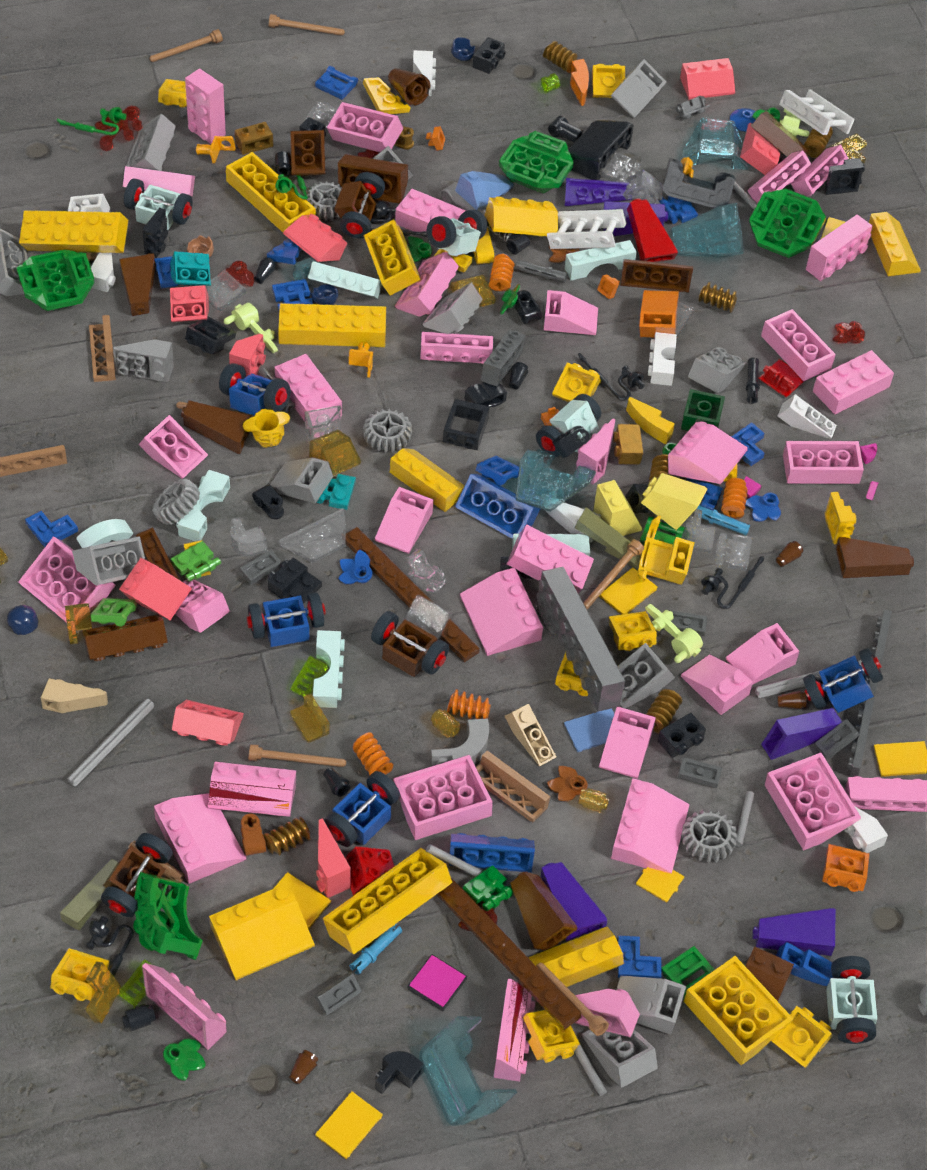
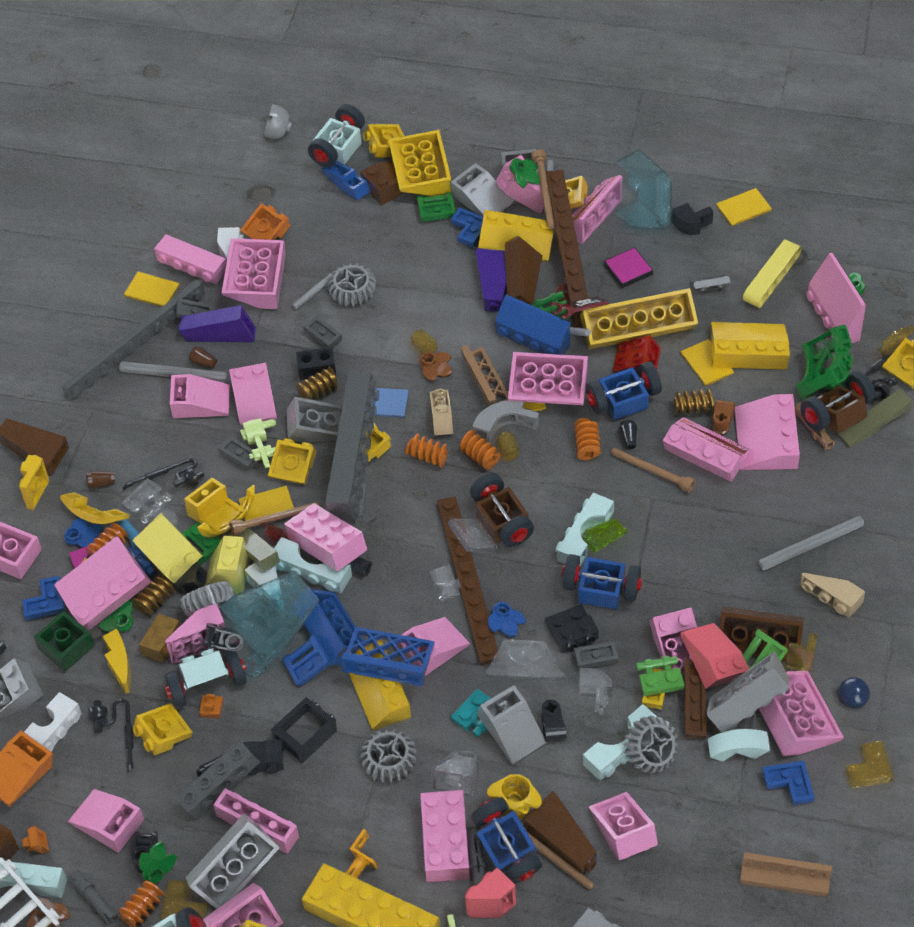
camera: 145 degrees left, 0 degrees up
clear neon green slope [117,959,152,1007] -> none
black brick [122,1004,156,1032] -> none
coral slope [172,700,244,745] -> none
reddish brown cone [289,1050,319,1085] -> none
clear yellow panel [290,693,329,743] -> none
clear yellow slope [309,429,361,476] -> none
coral slope [316,818,350,898] -> none
bright pink slope [460,568,543,656] -> none
bright pink slope [599,707,656,779] -> none
bright pink slope [611,778,689,874] -> none
yellow piece [636,867,684,903] -> none
dark purple slope [752,908,836,956] -> none
blue brick [803,648,883,713] -> none
none -> yellow slope [60,492,129,524]
none -> light grey gear [180,581,235,617]
none -> clear red plate [260,522,292,542]
none -> blue fence [342,627,435,687]
none -> orange piece [405,433,448,468]
none -> green plate [509,158,540,188]
none -> dark red flag [550,296,609,319]
none -> light yellow beam [743,239,802,308]

